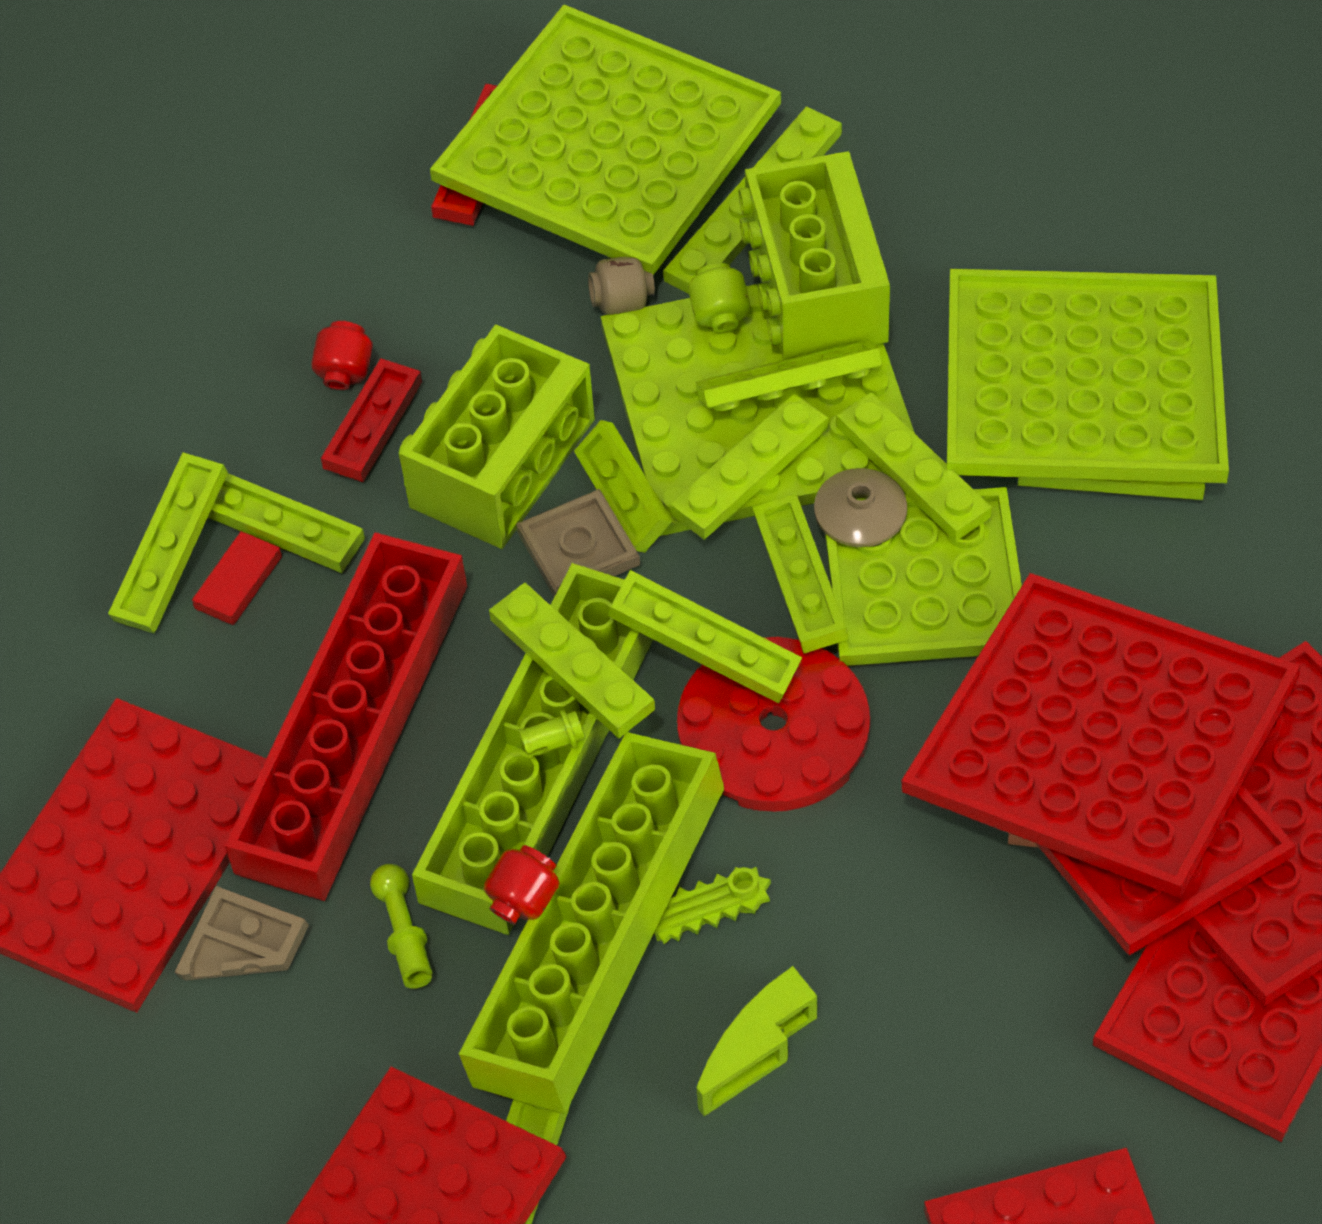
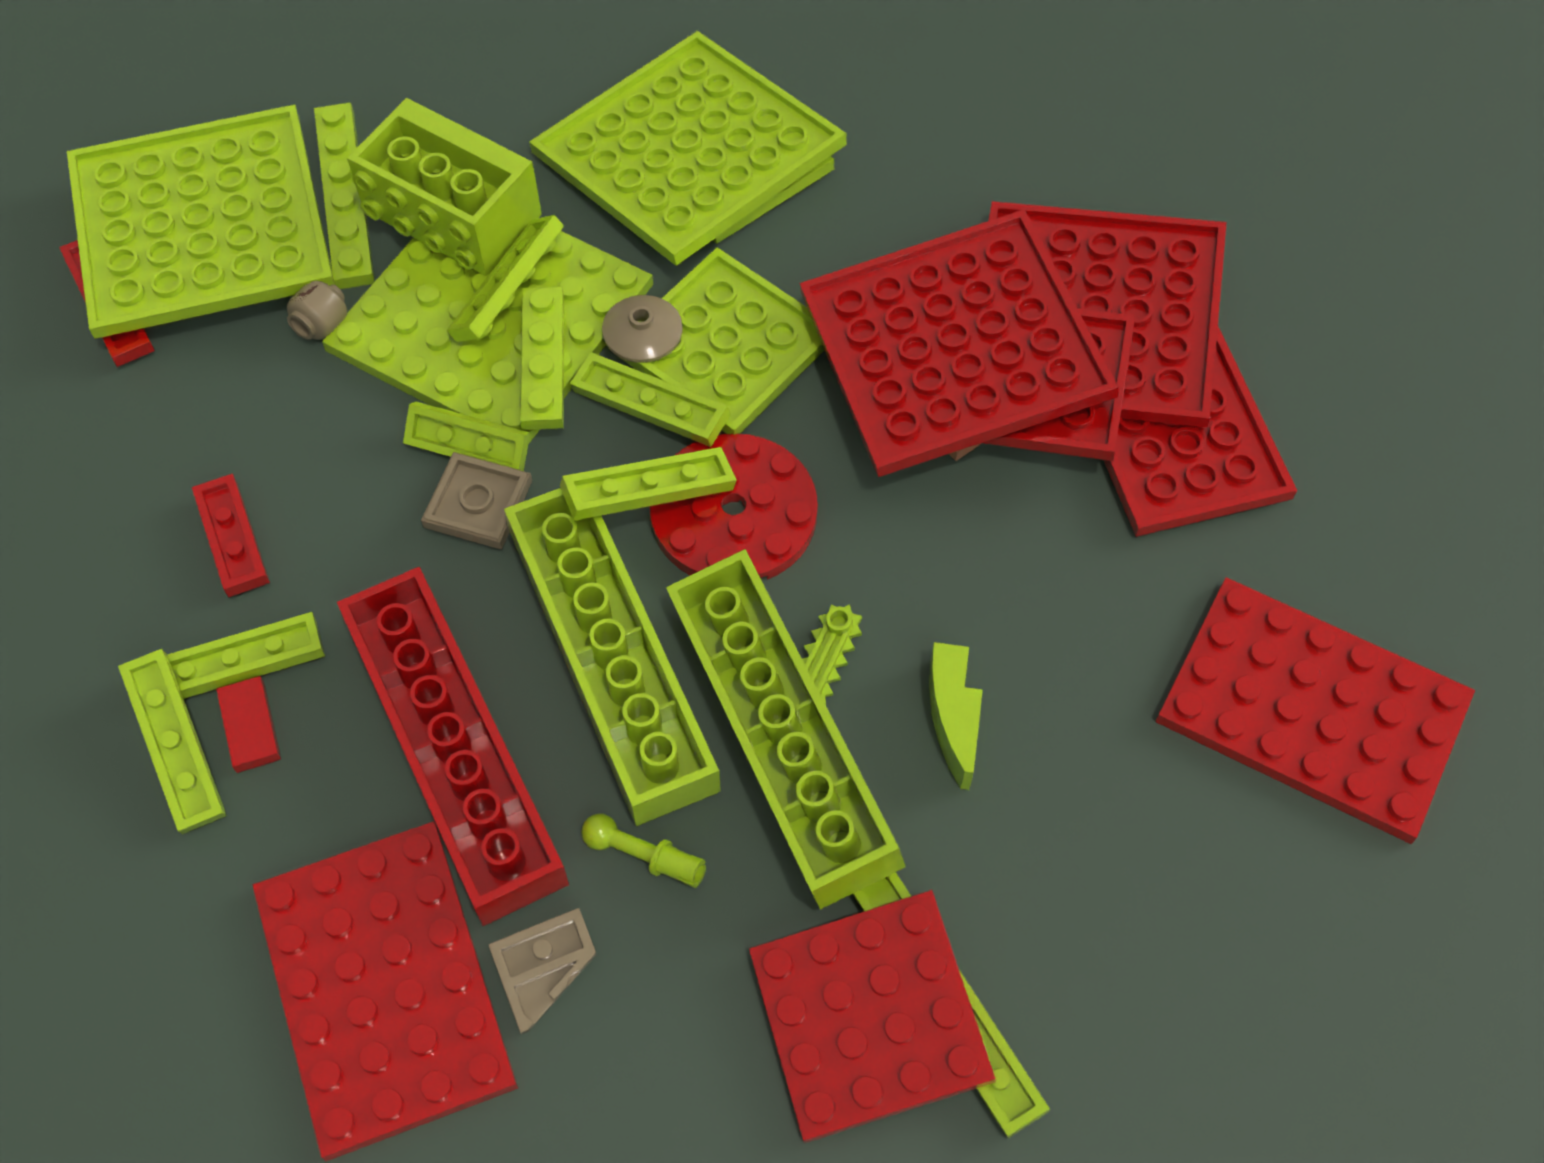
camera: 50 degrees left, 5 degrees up
red head [311,321,373,390] -> none
lime brick [399,324,595,550] -> none
red head [483,845,560,925] -> none
lime plate [489,582,655,739] -> none
lime pin [518,710,585,760] -> none
lime head [688,263,751,333] -> none
lime plate [836,392,992,542] -> none

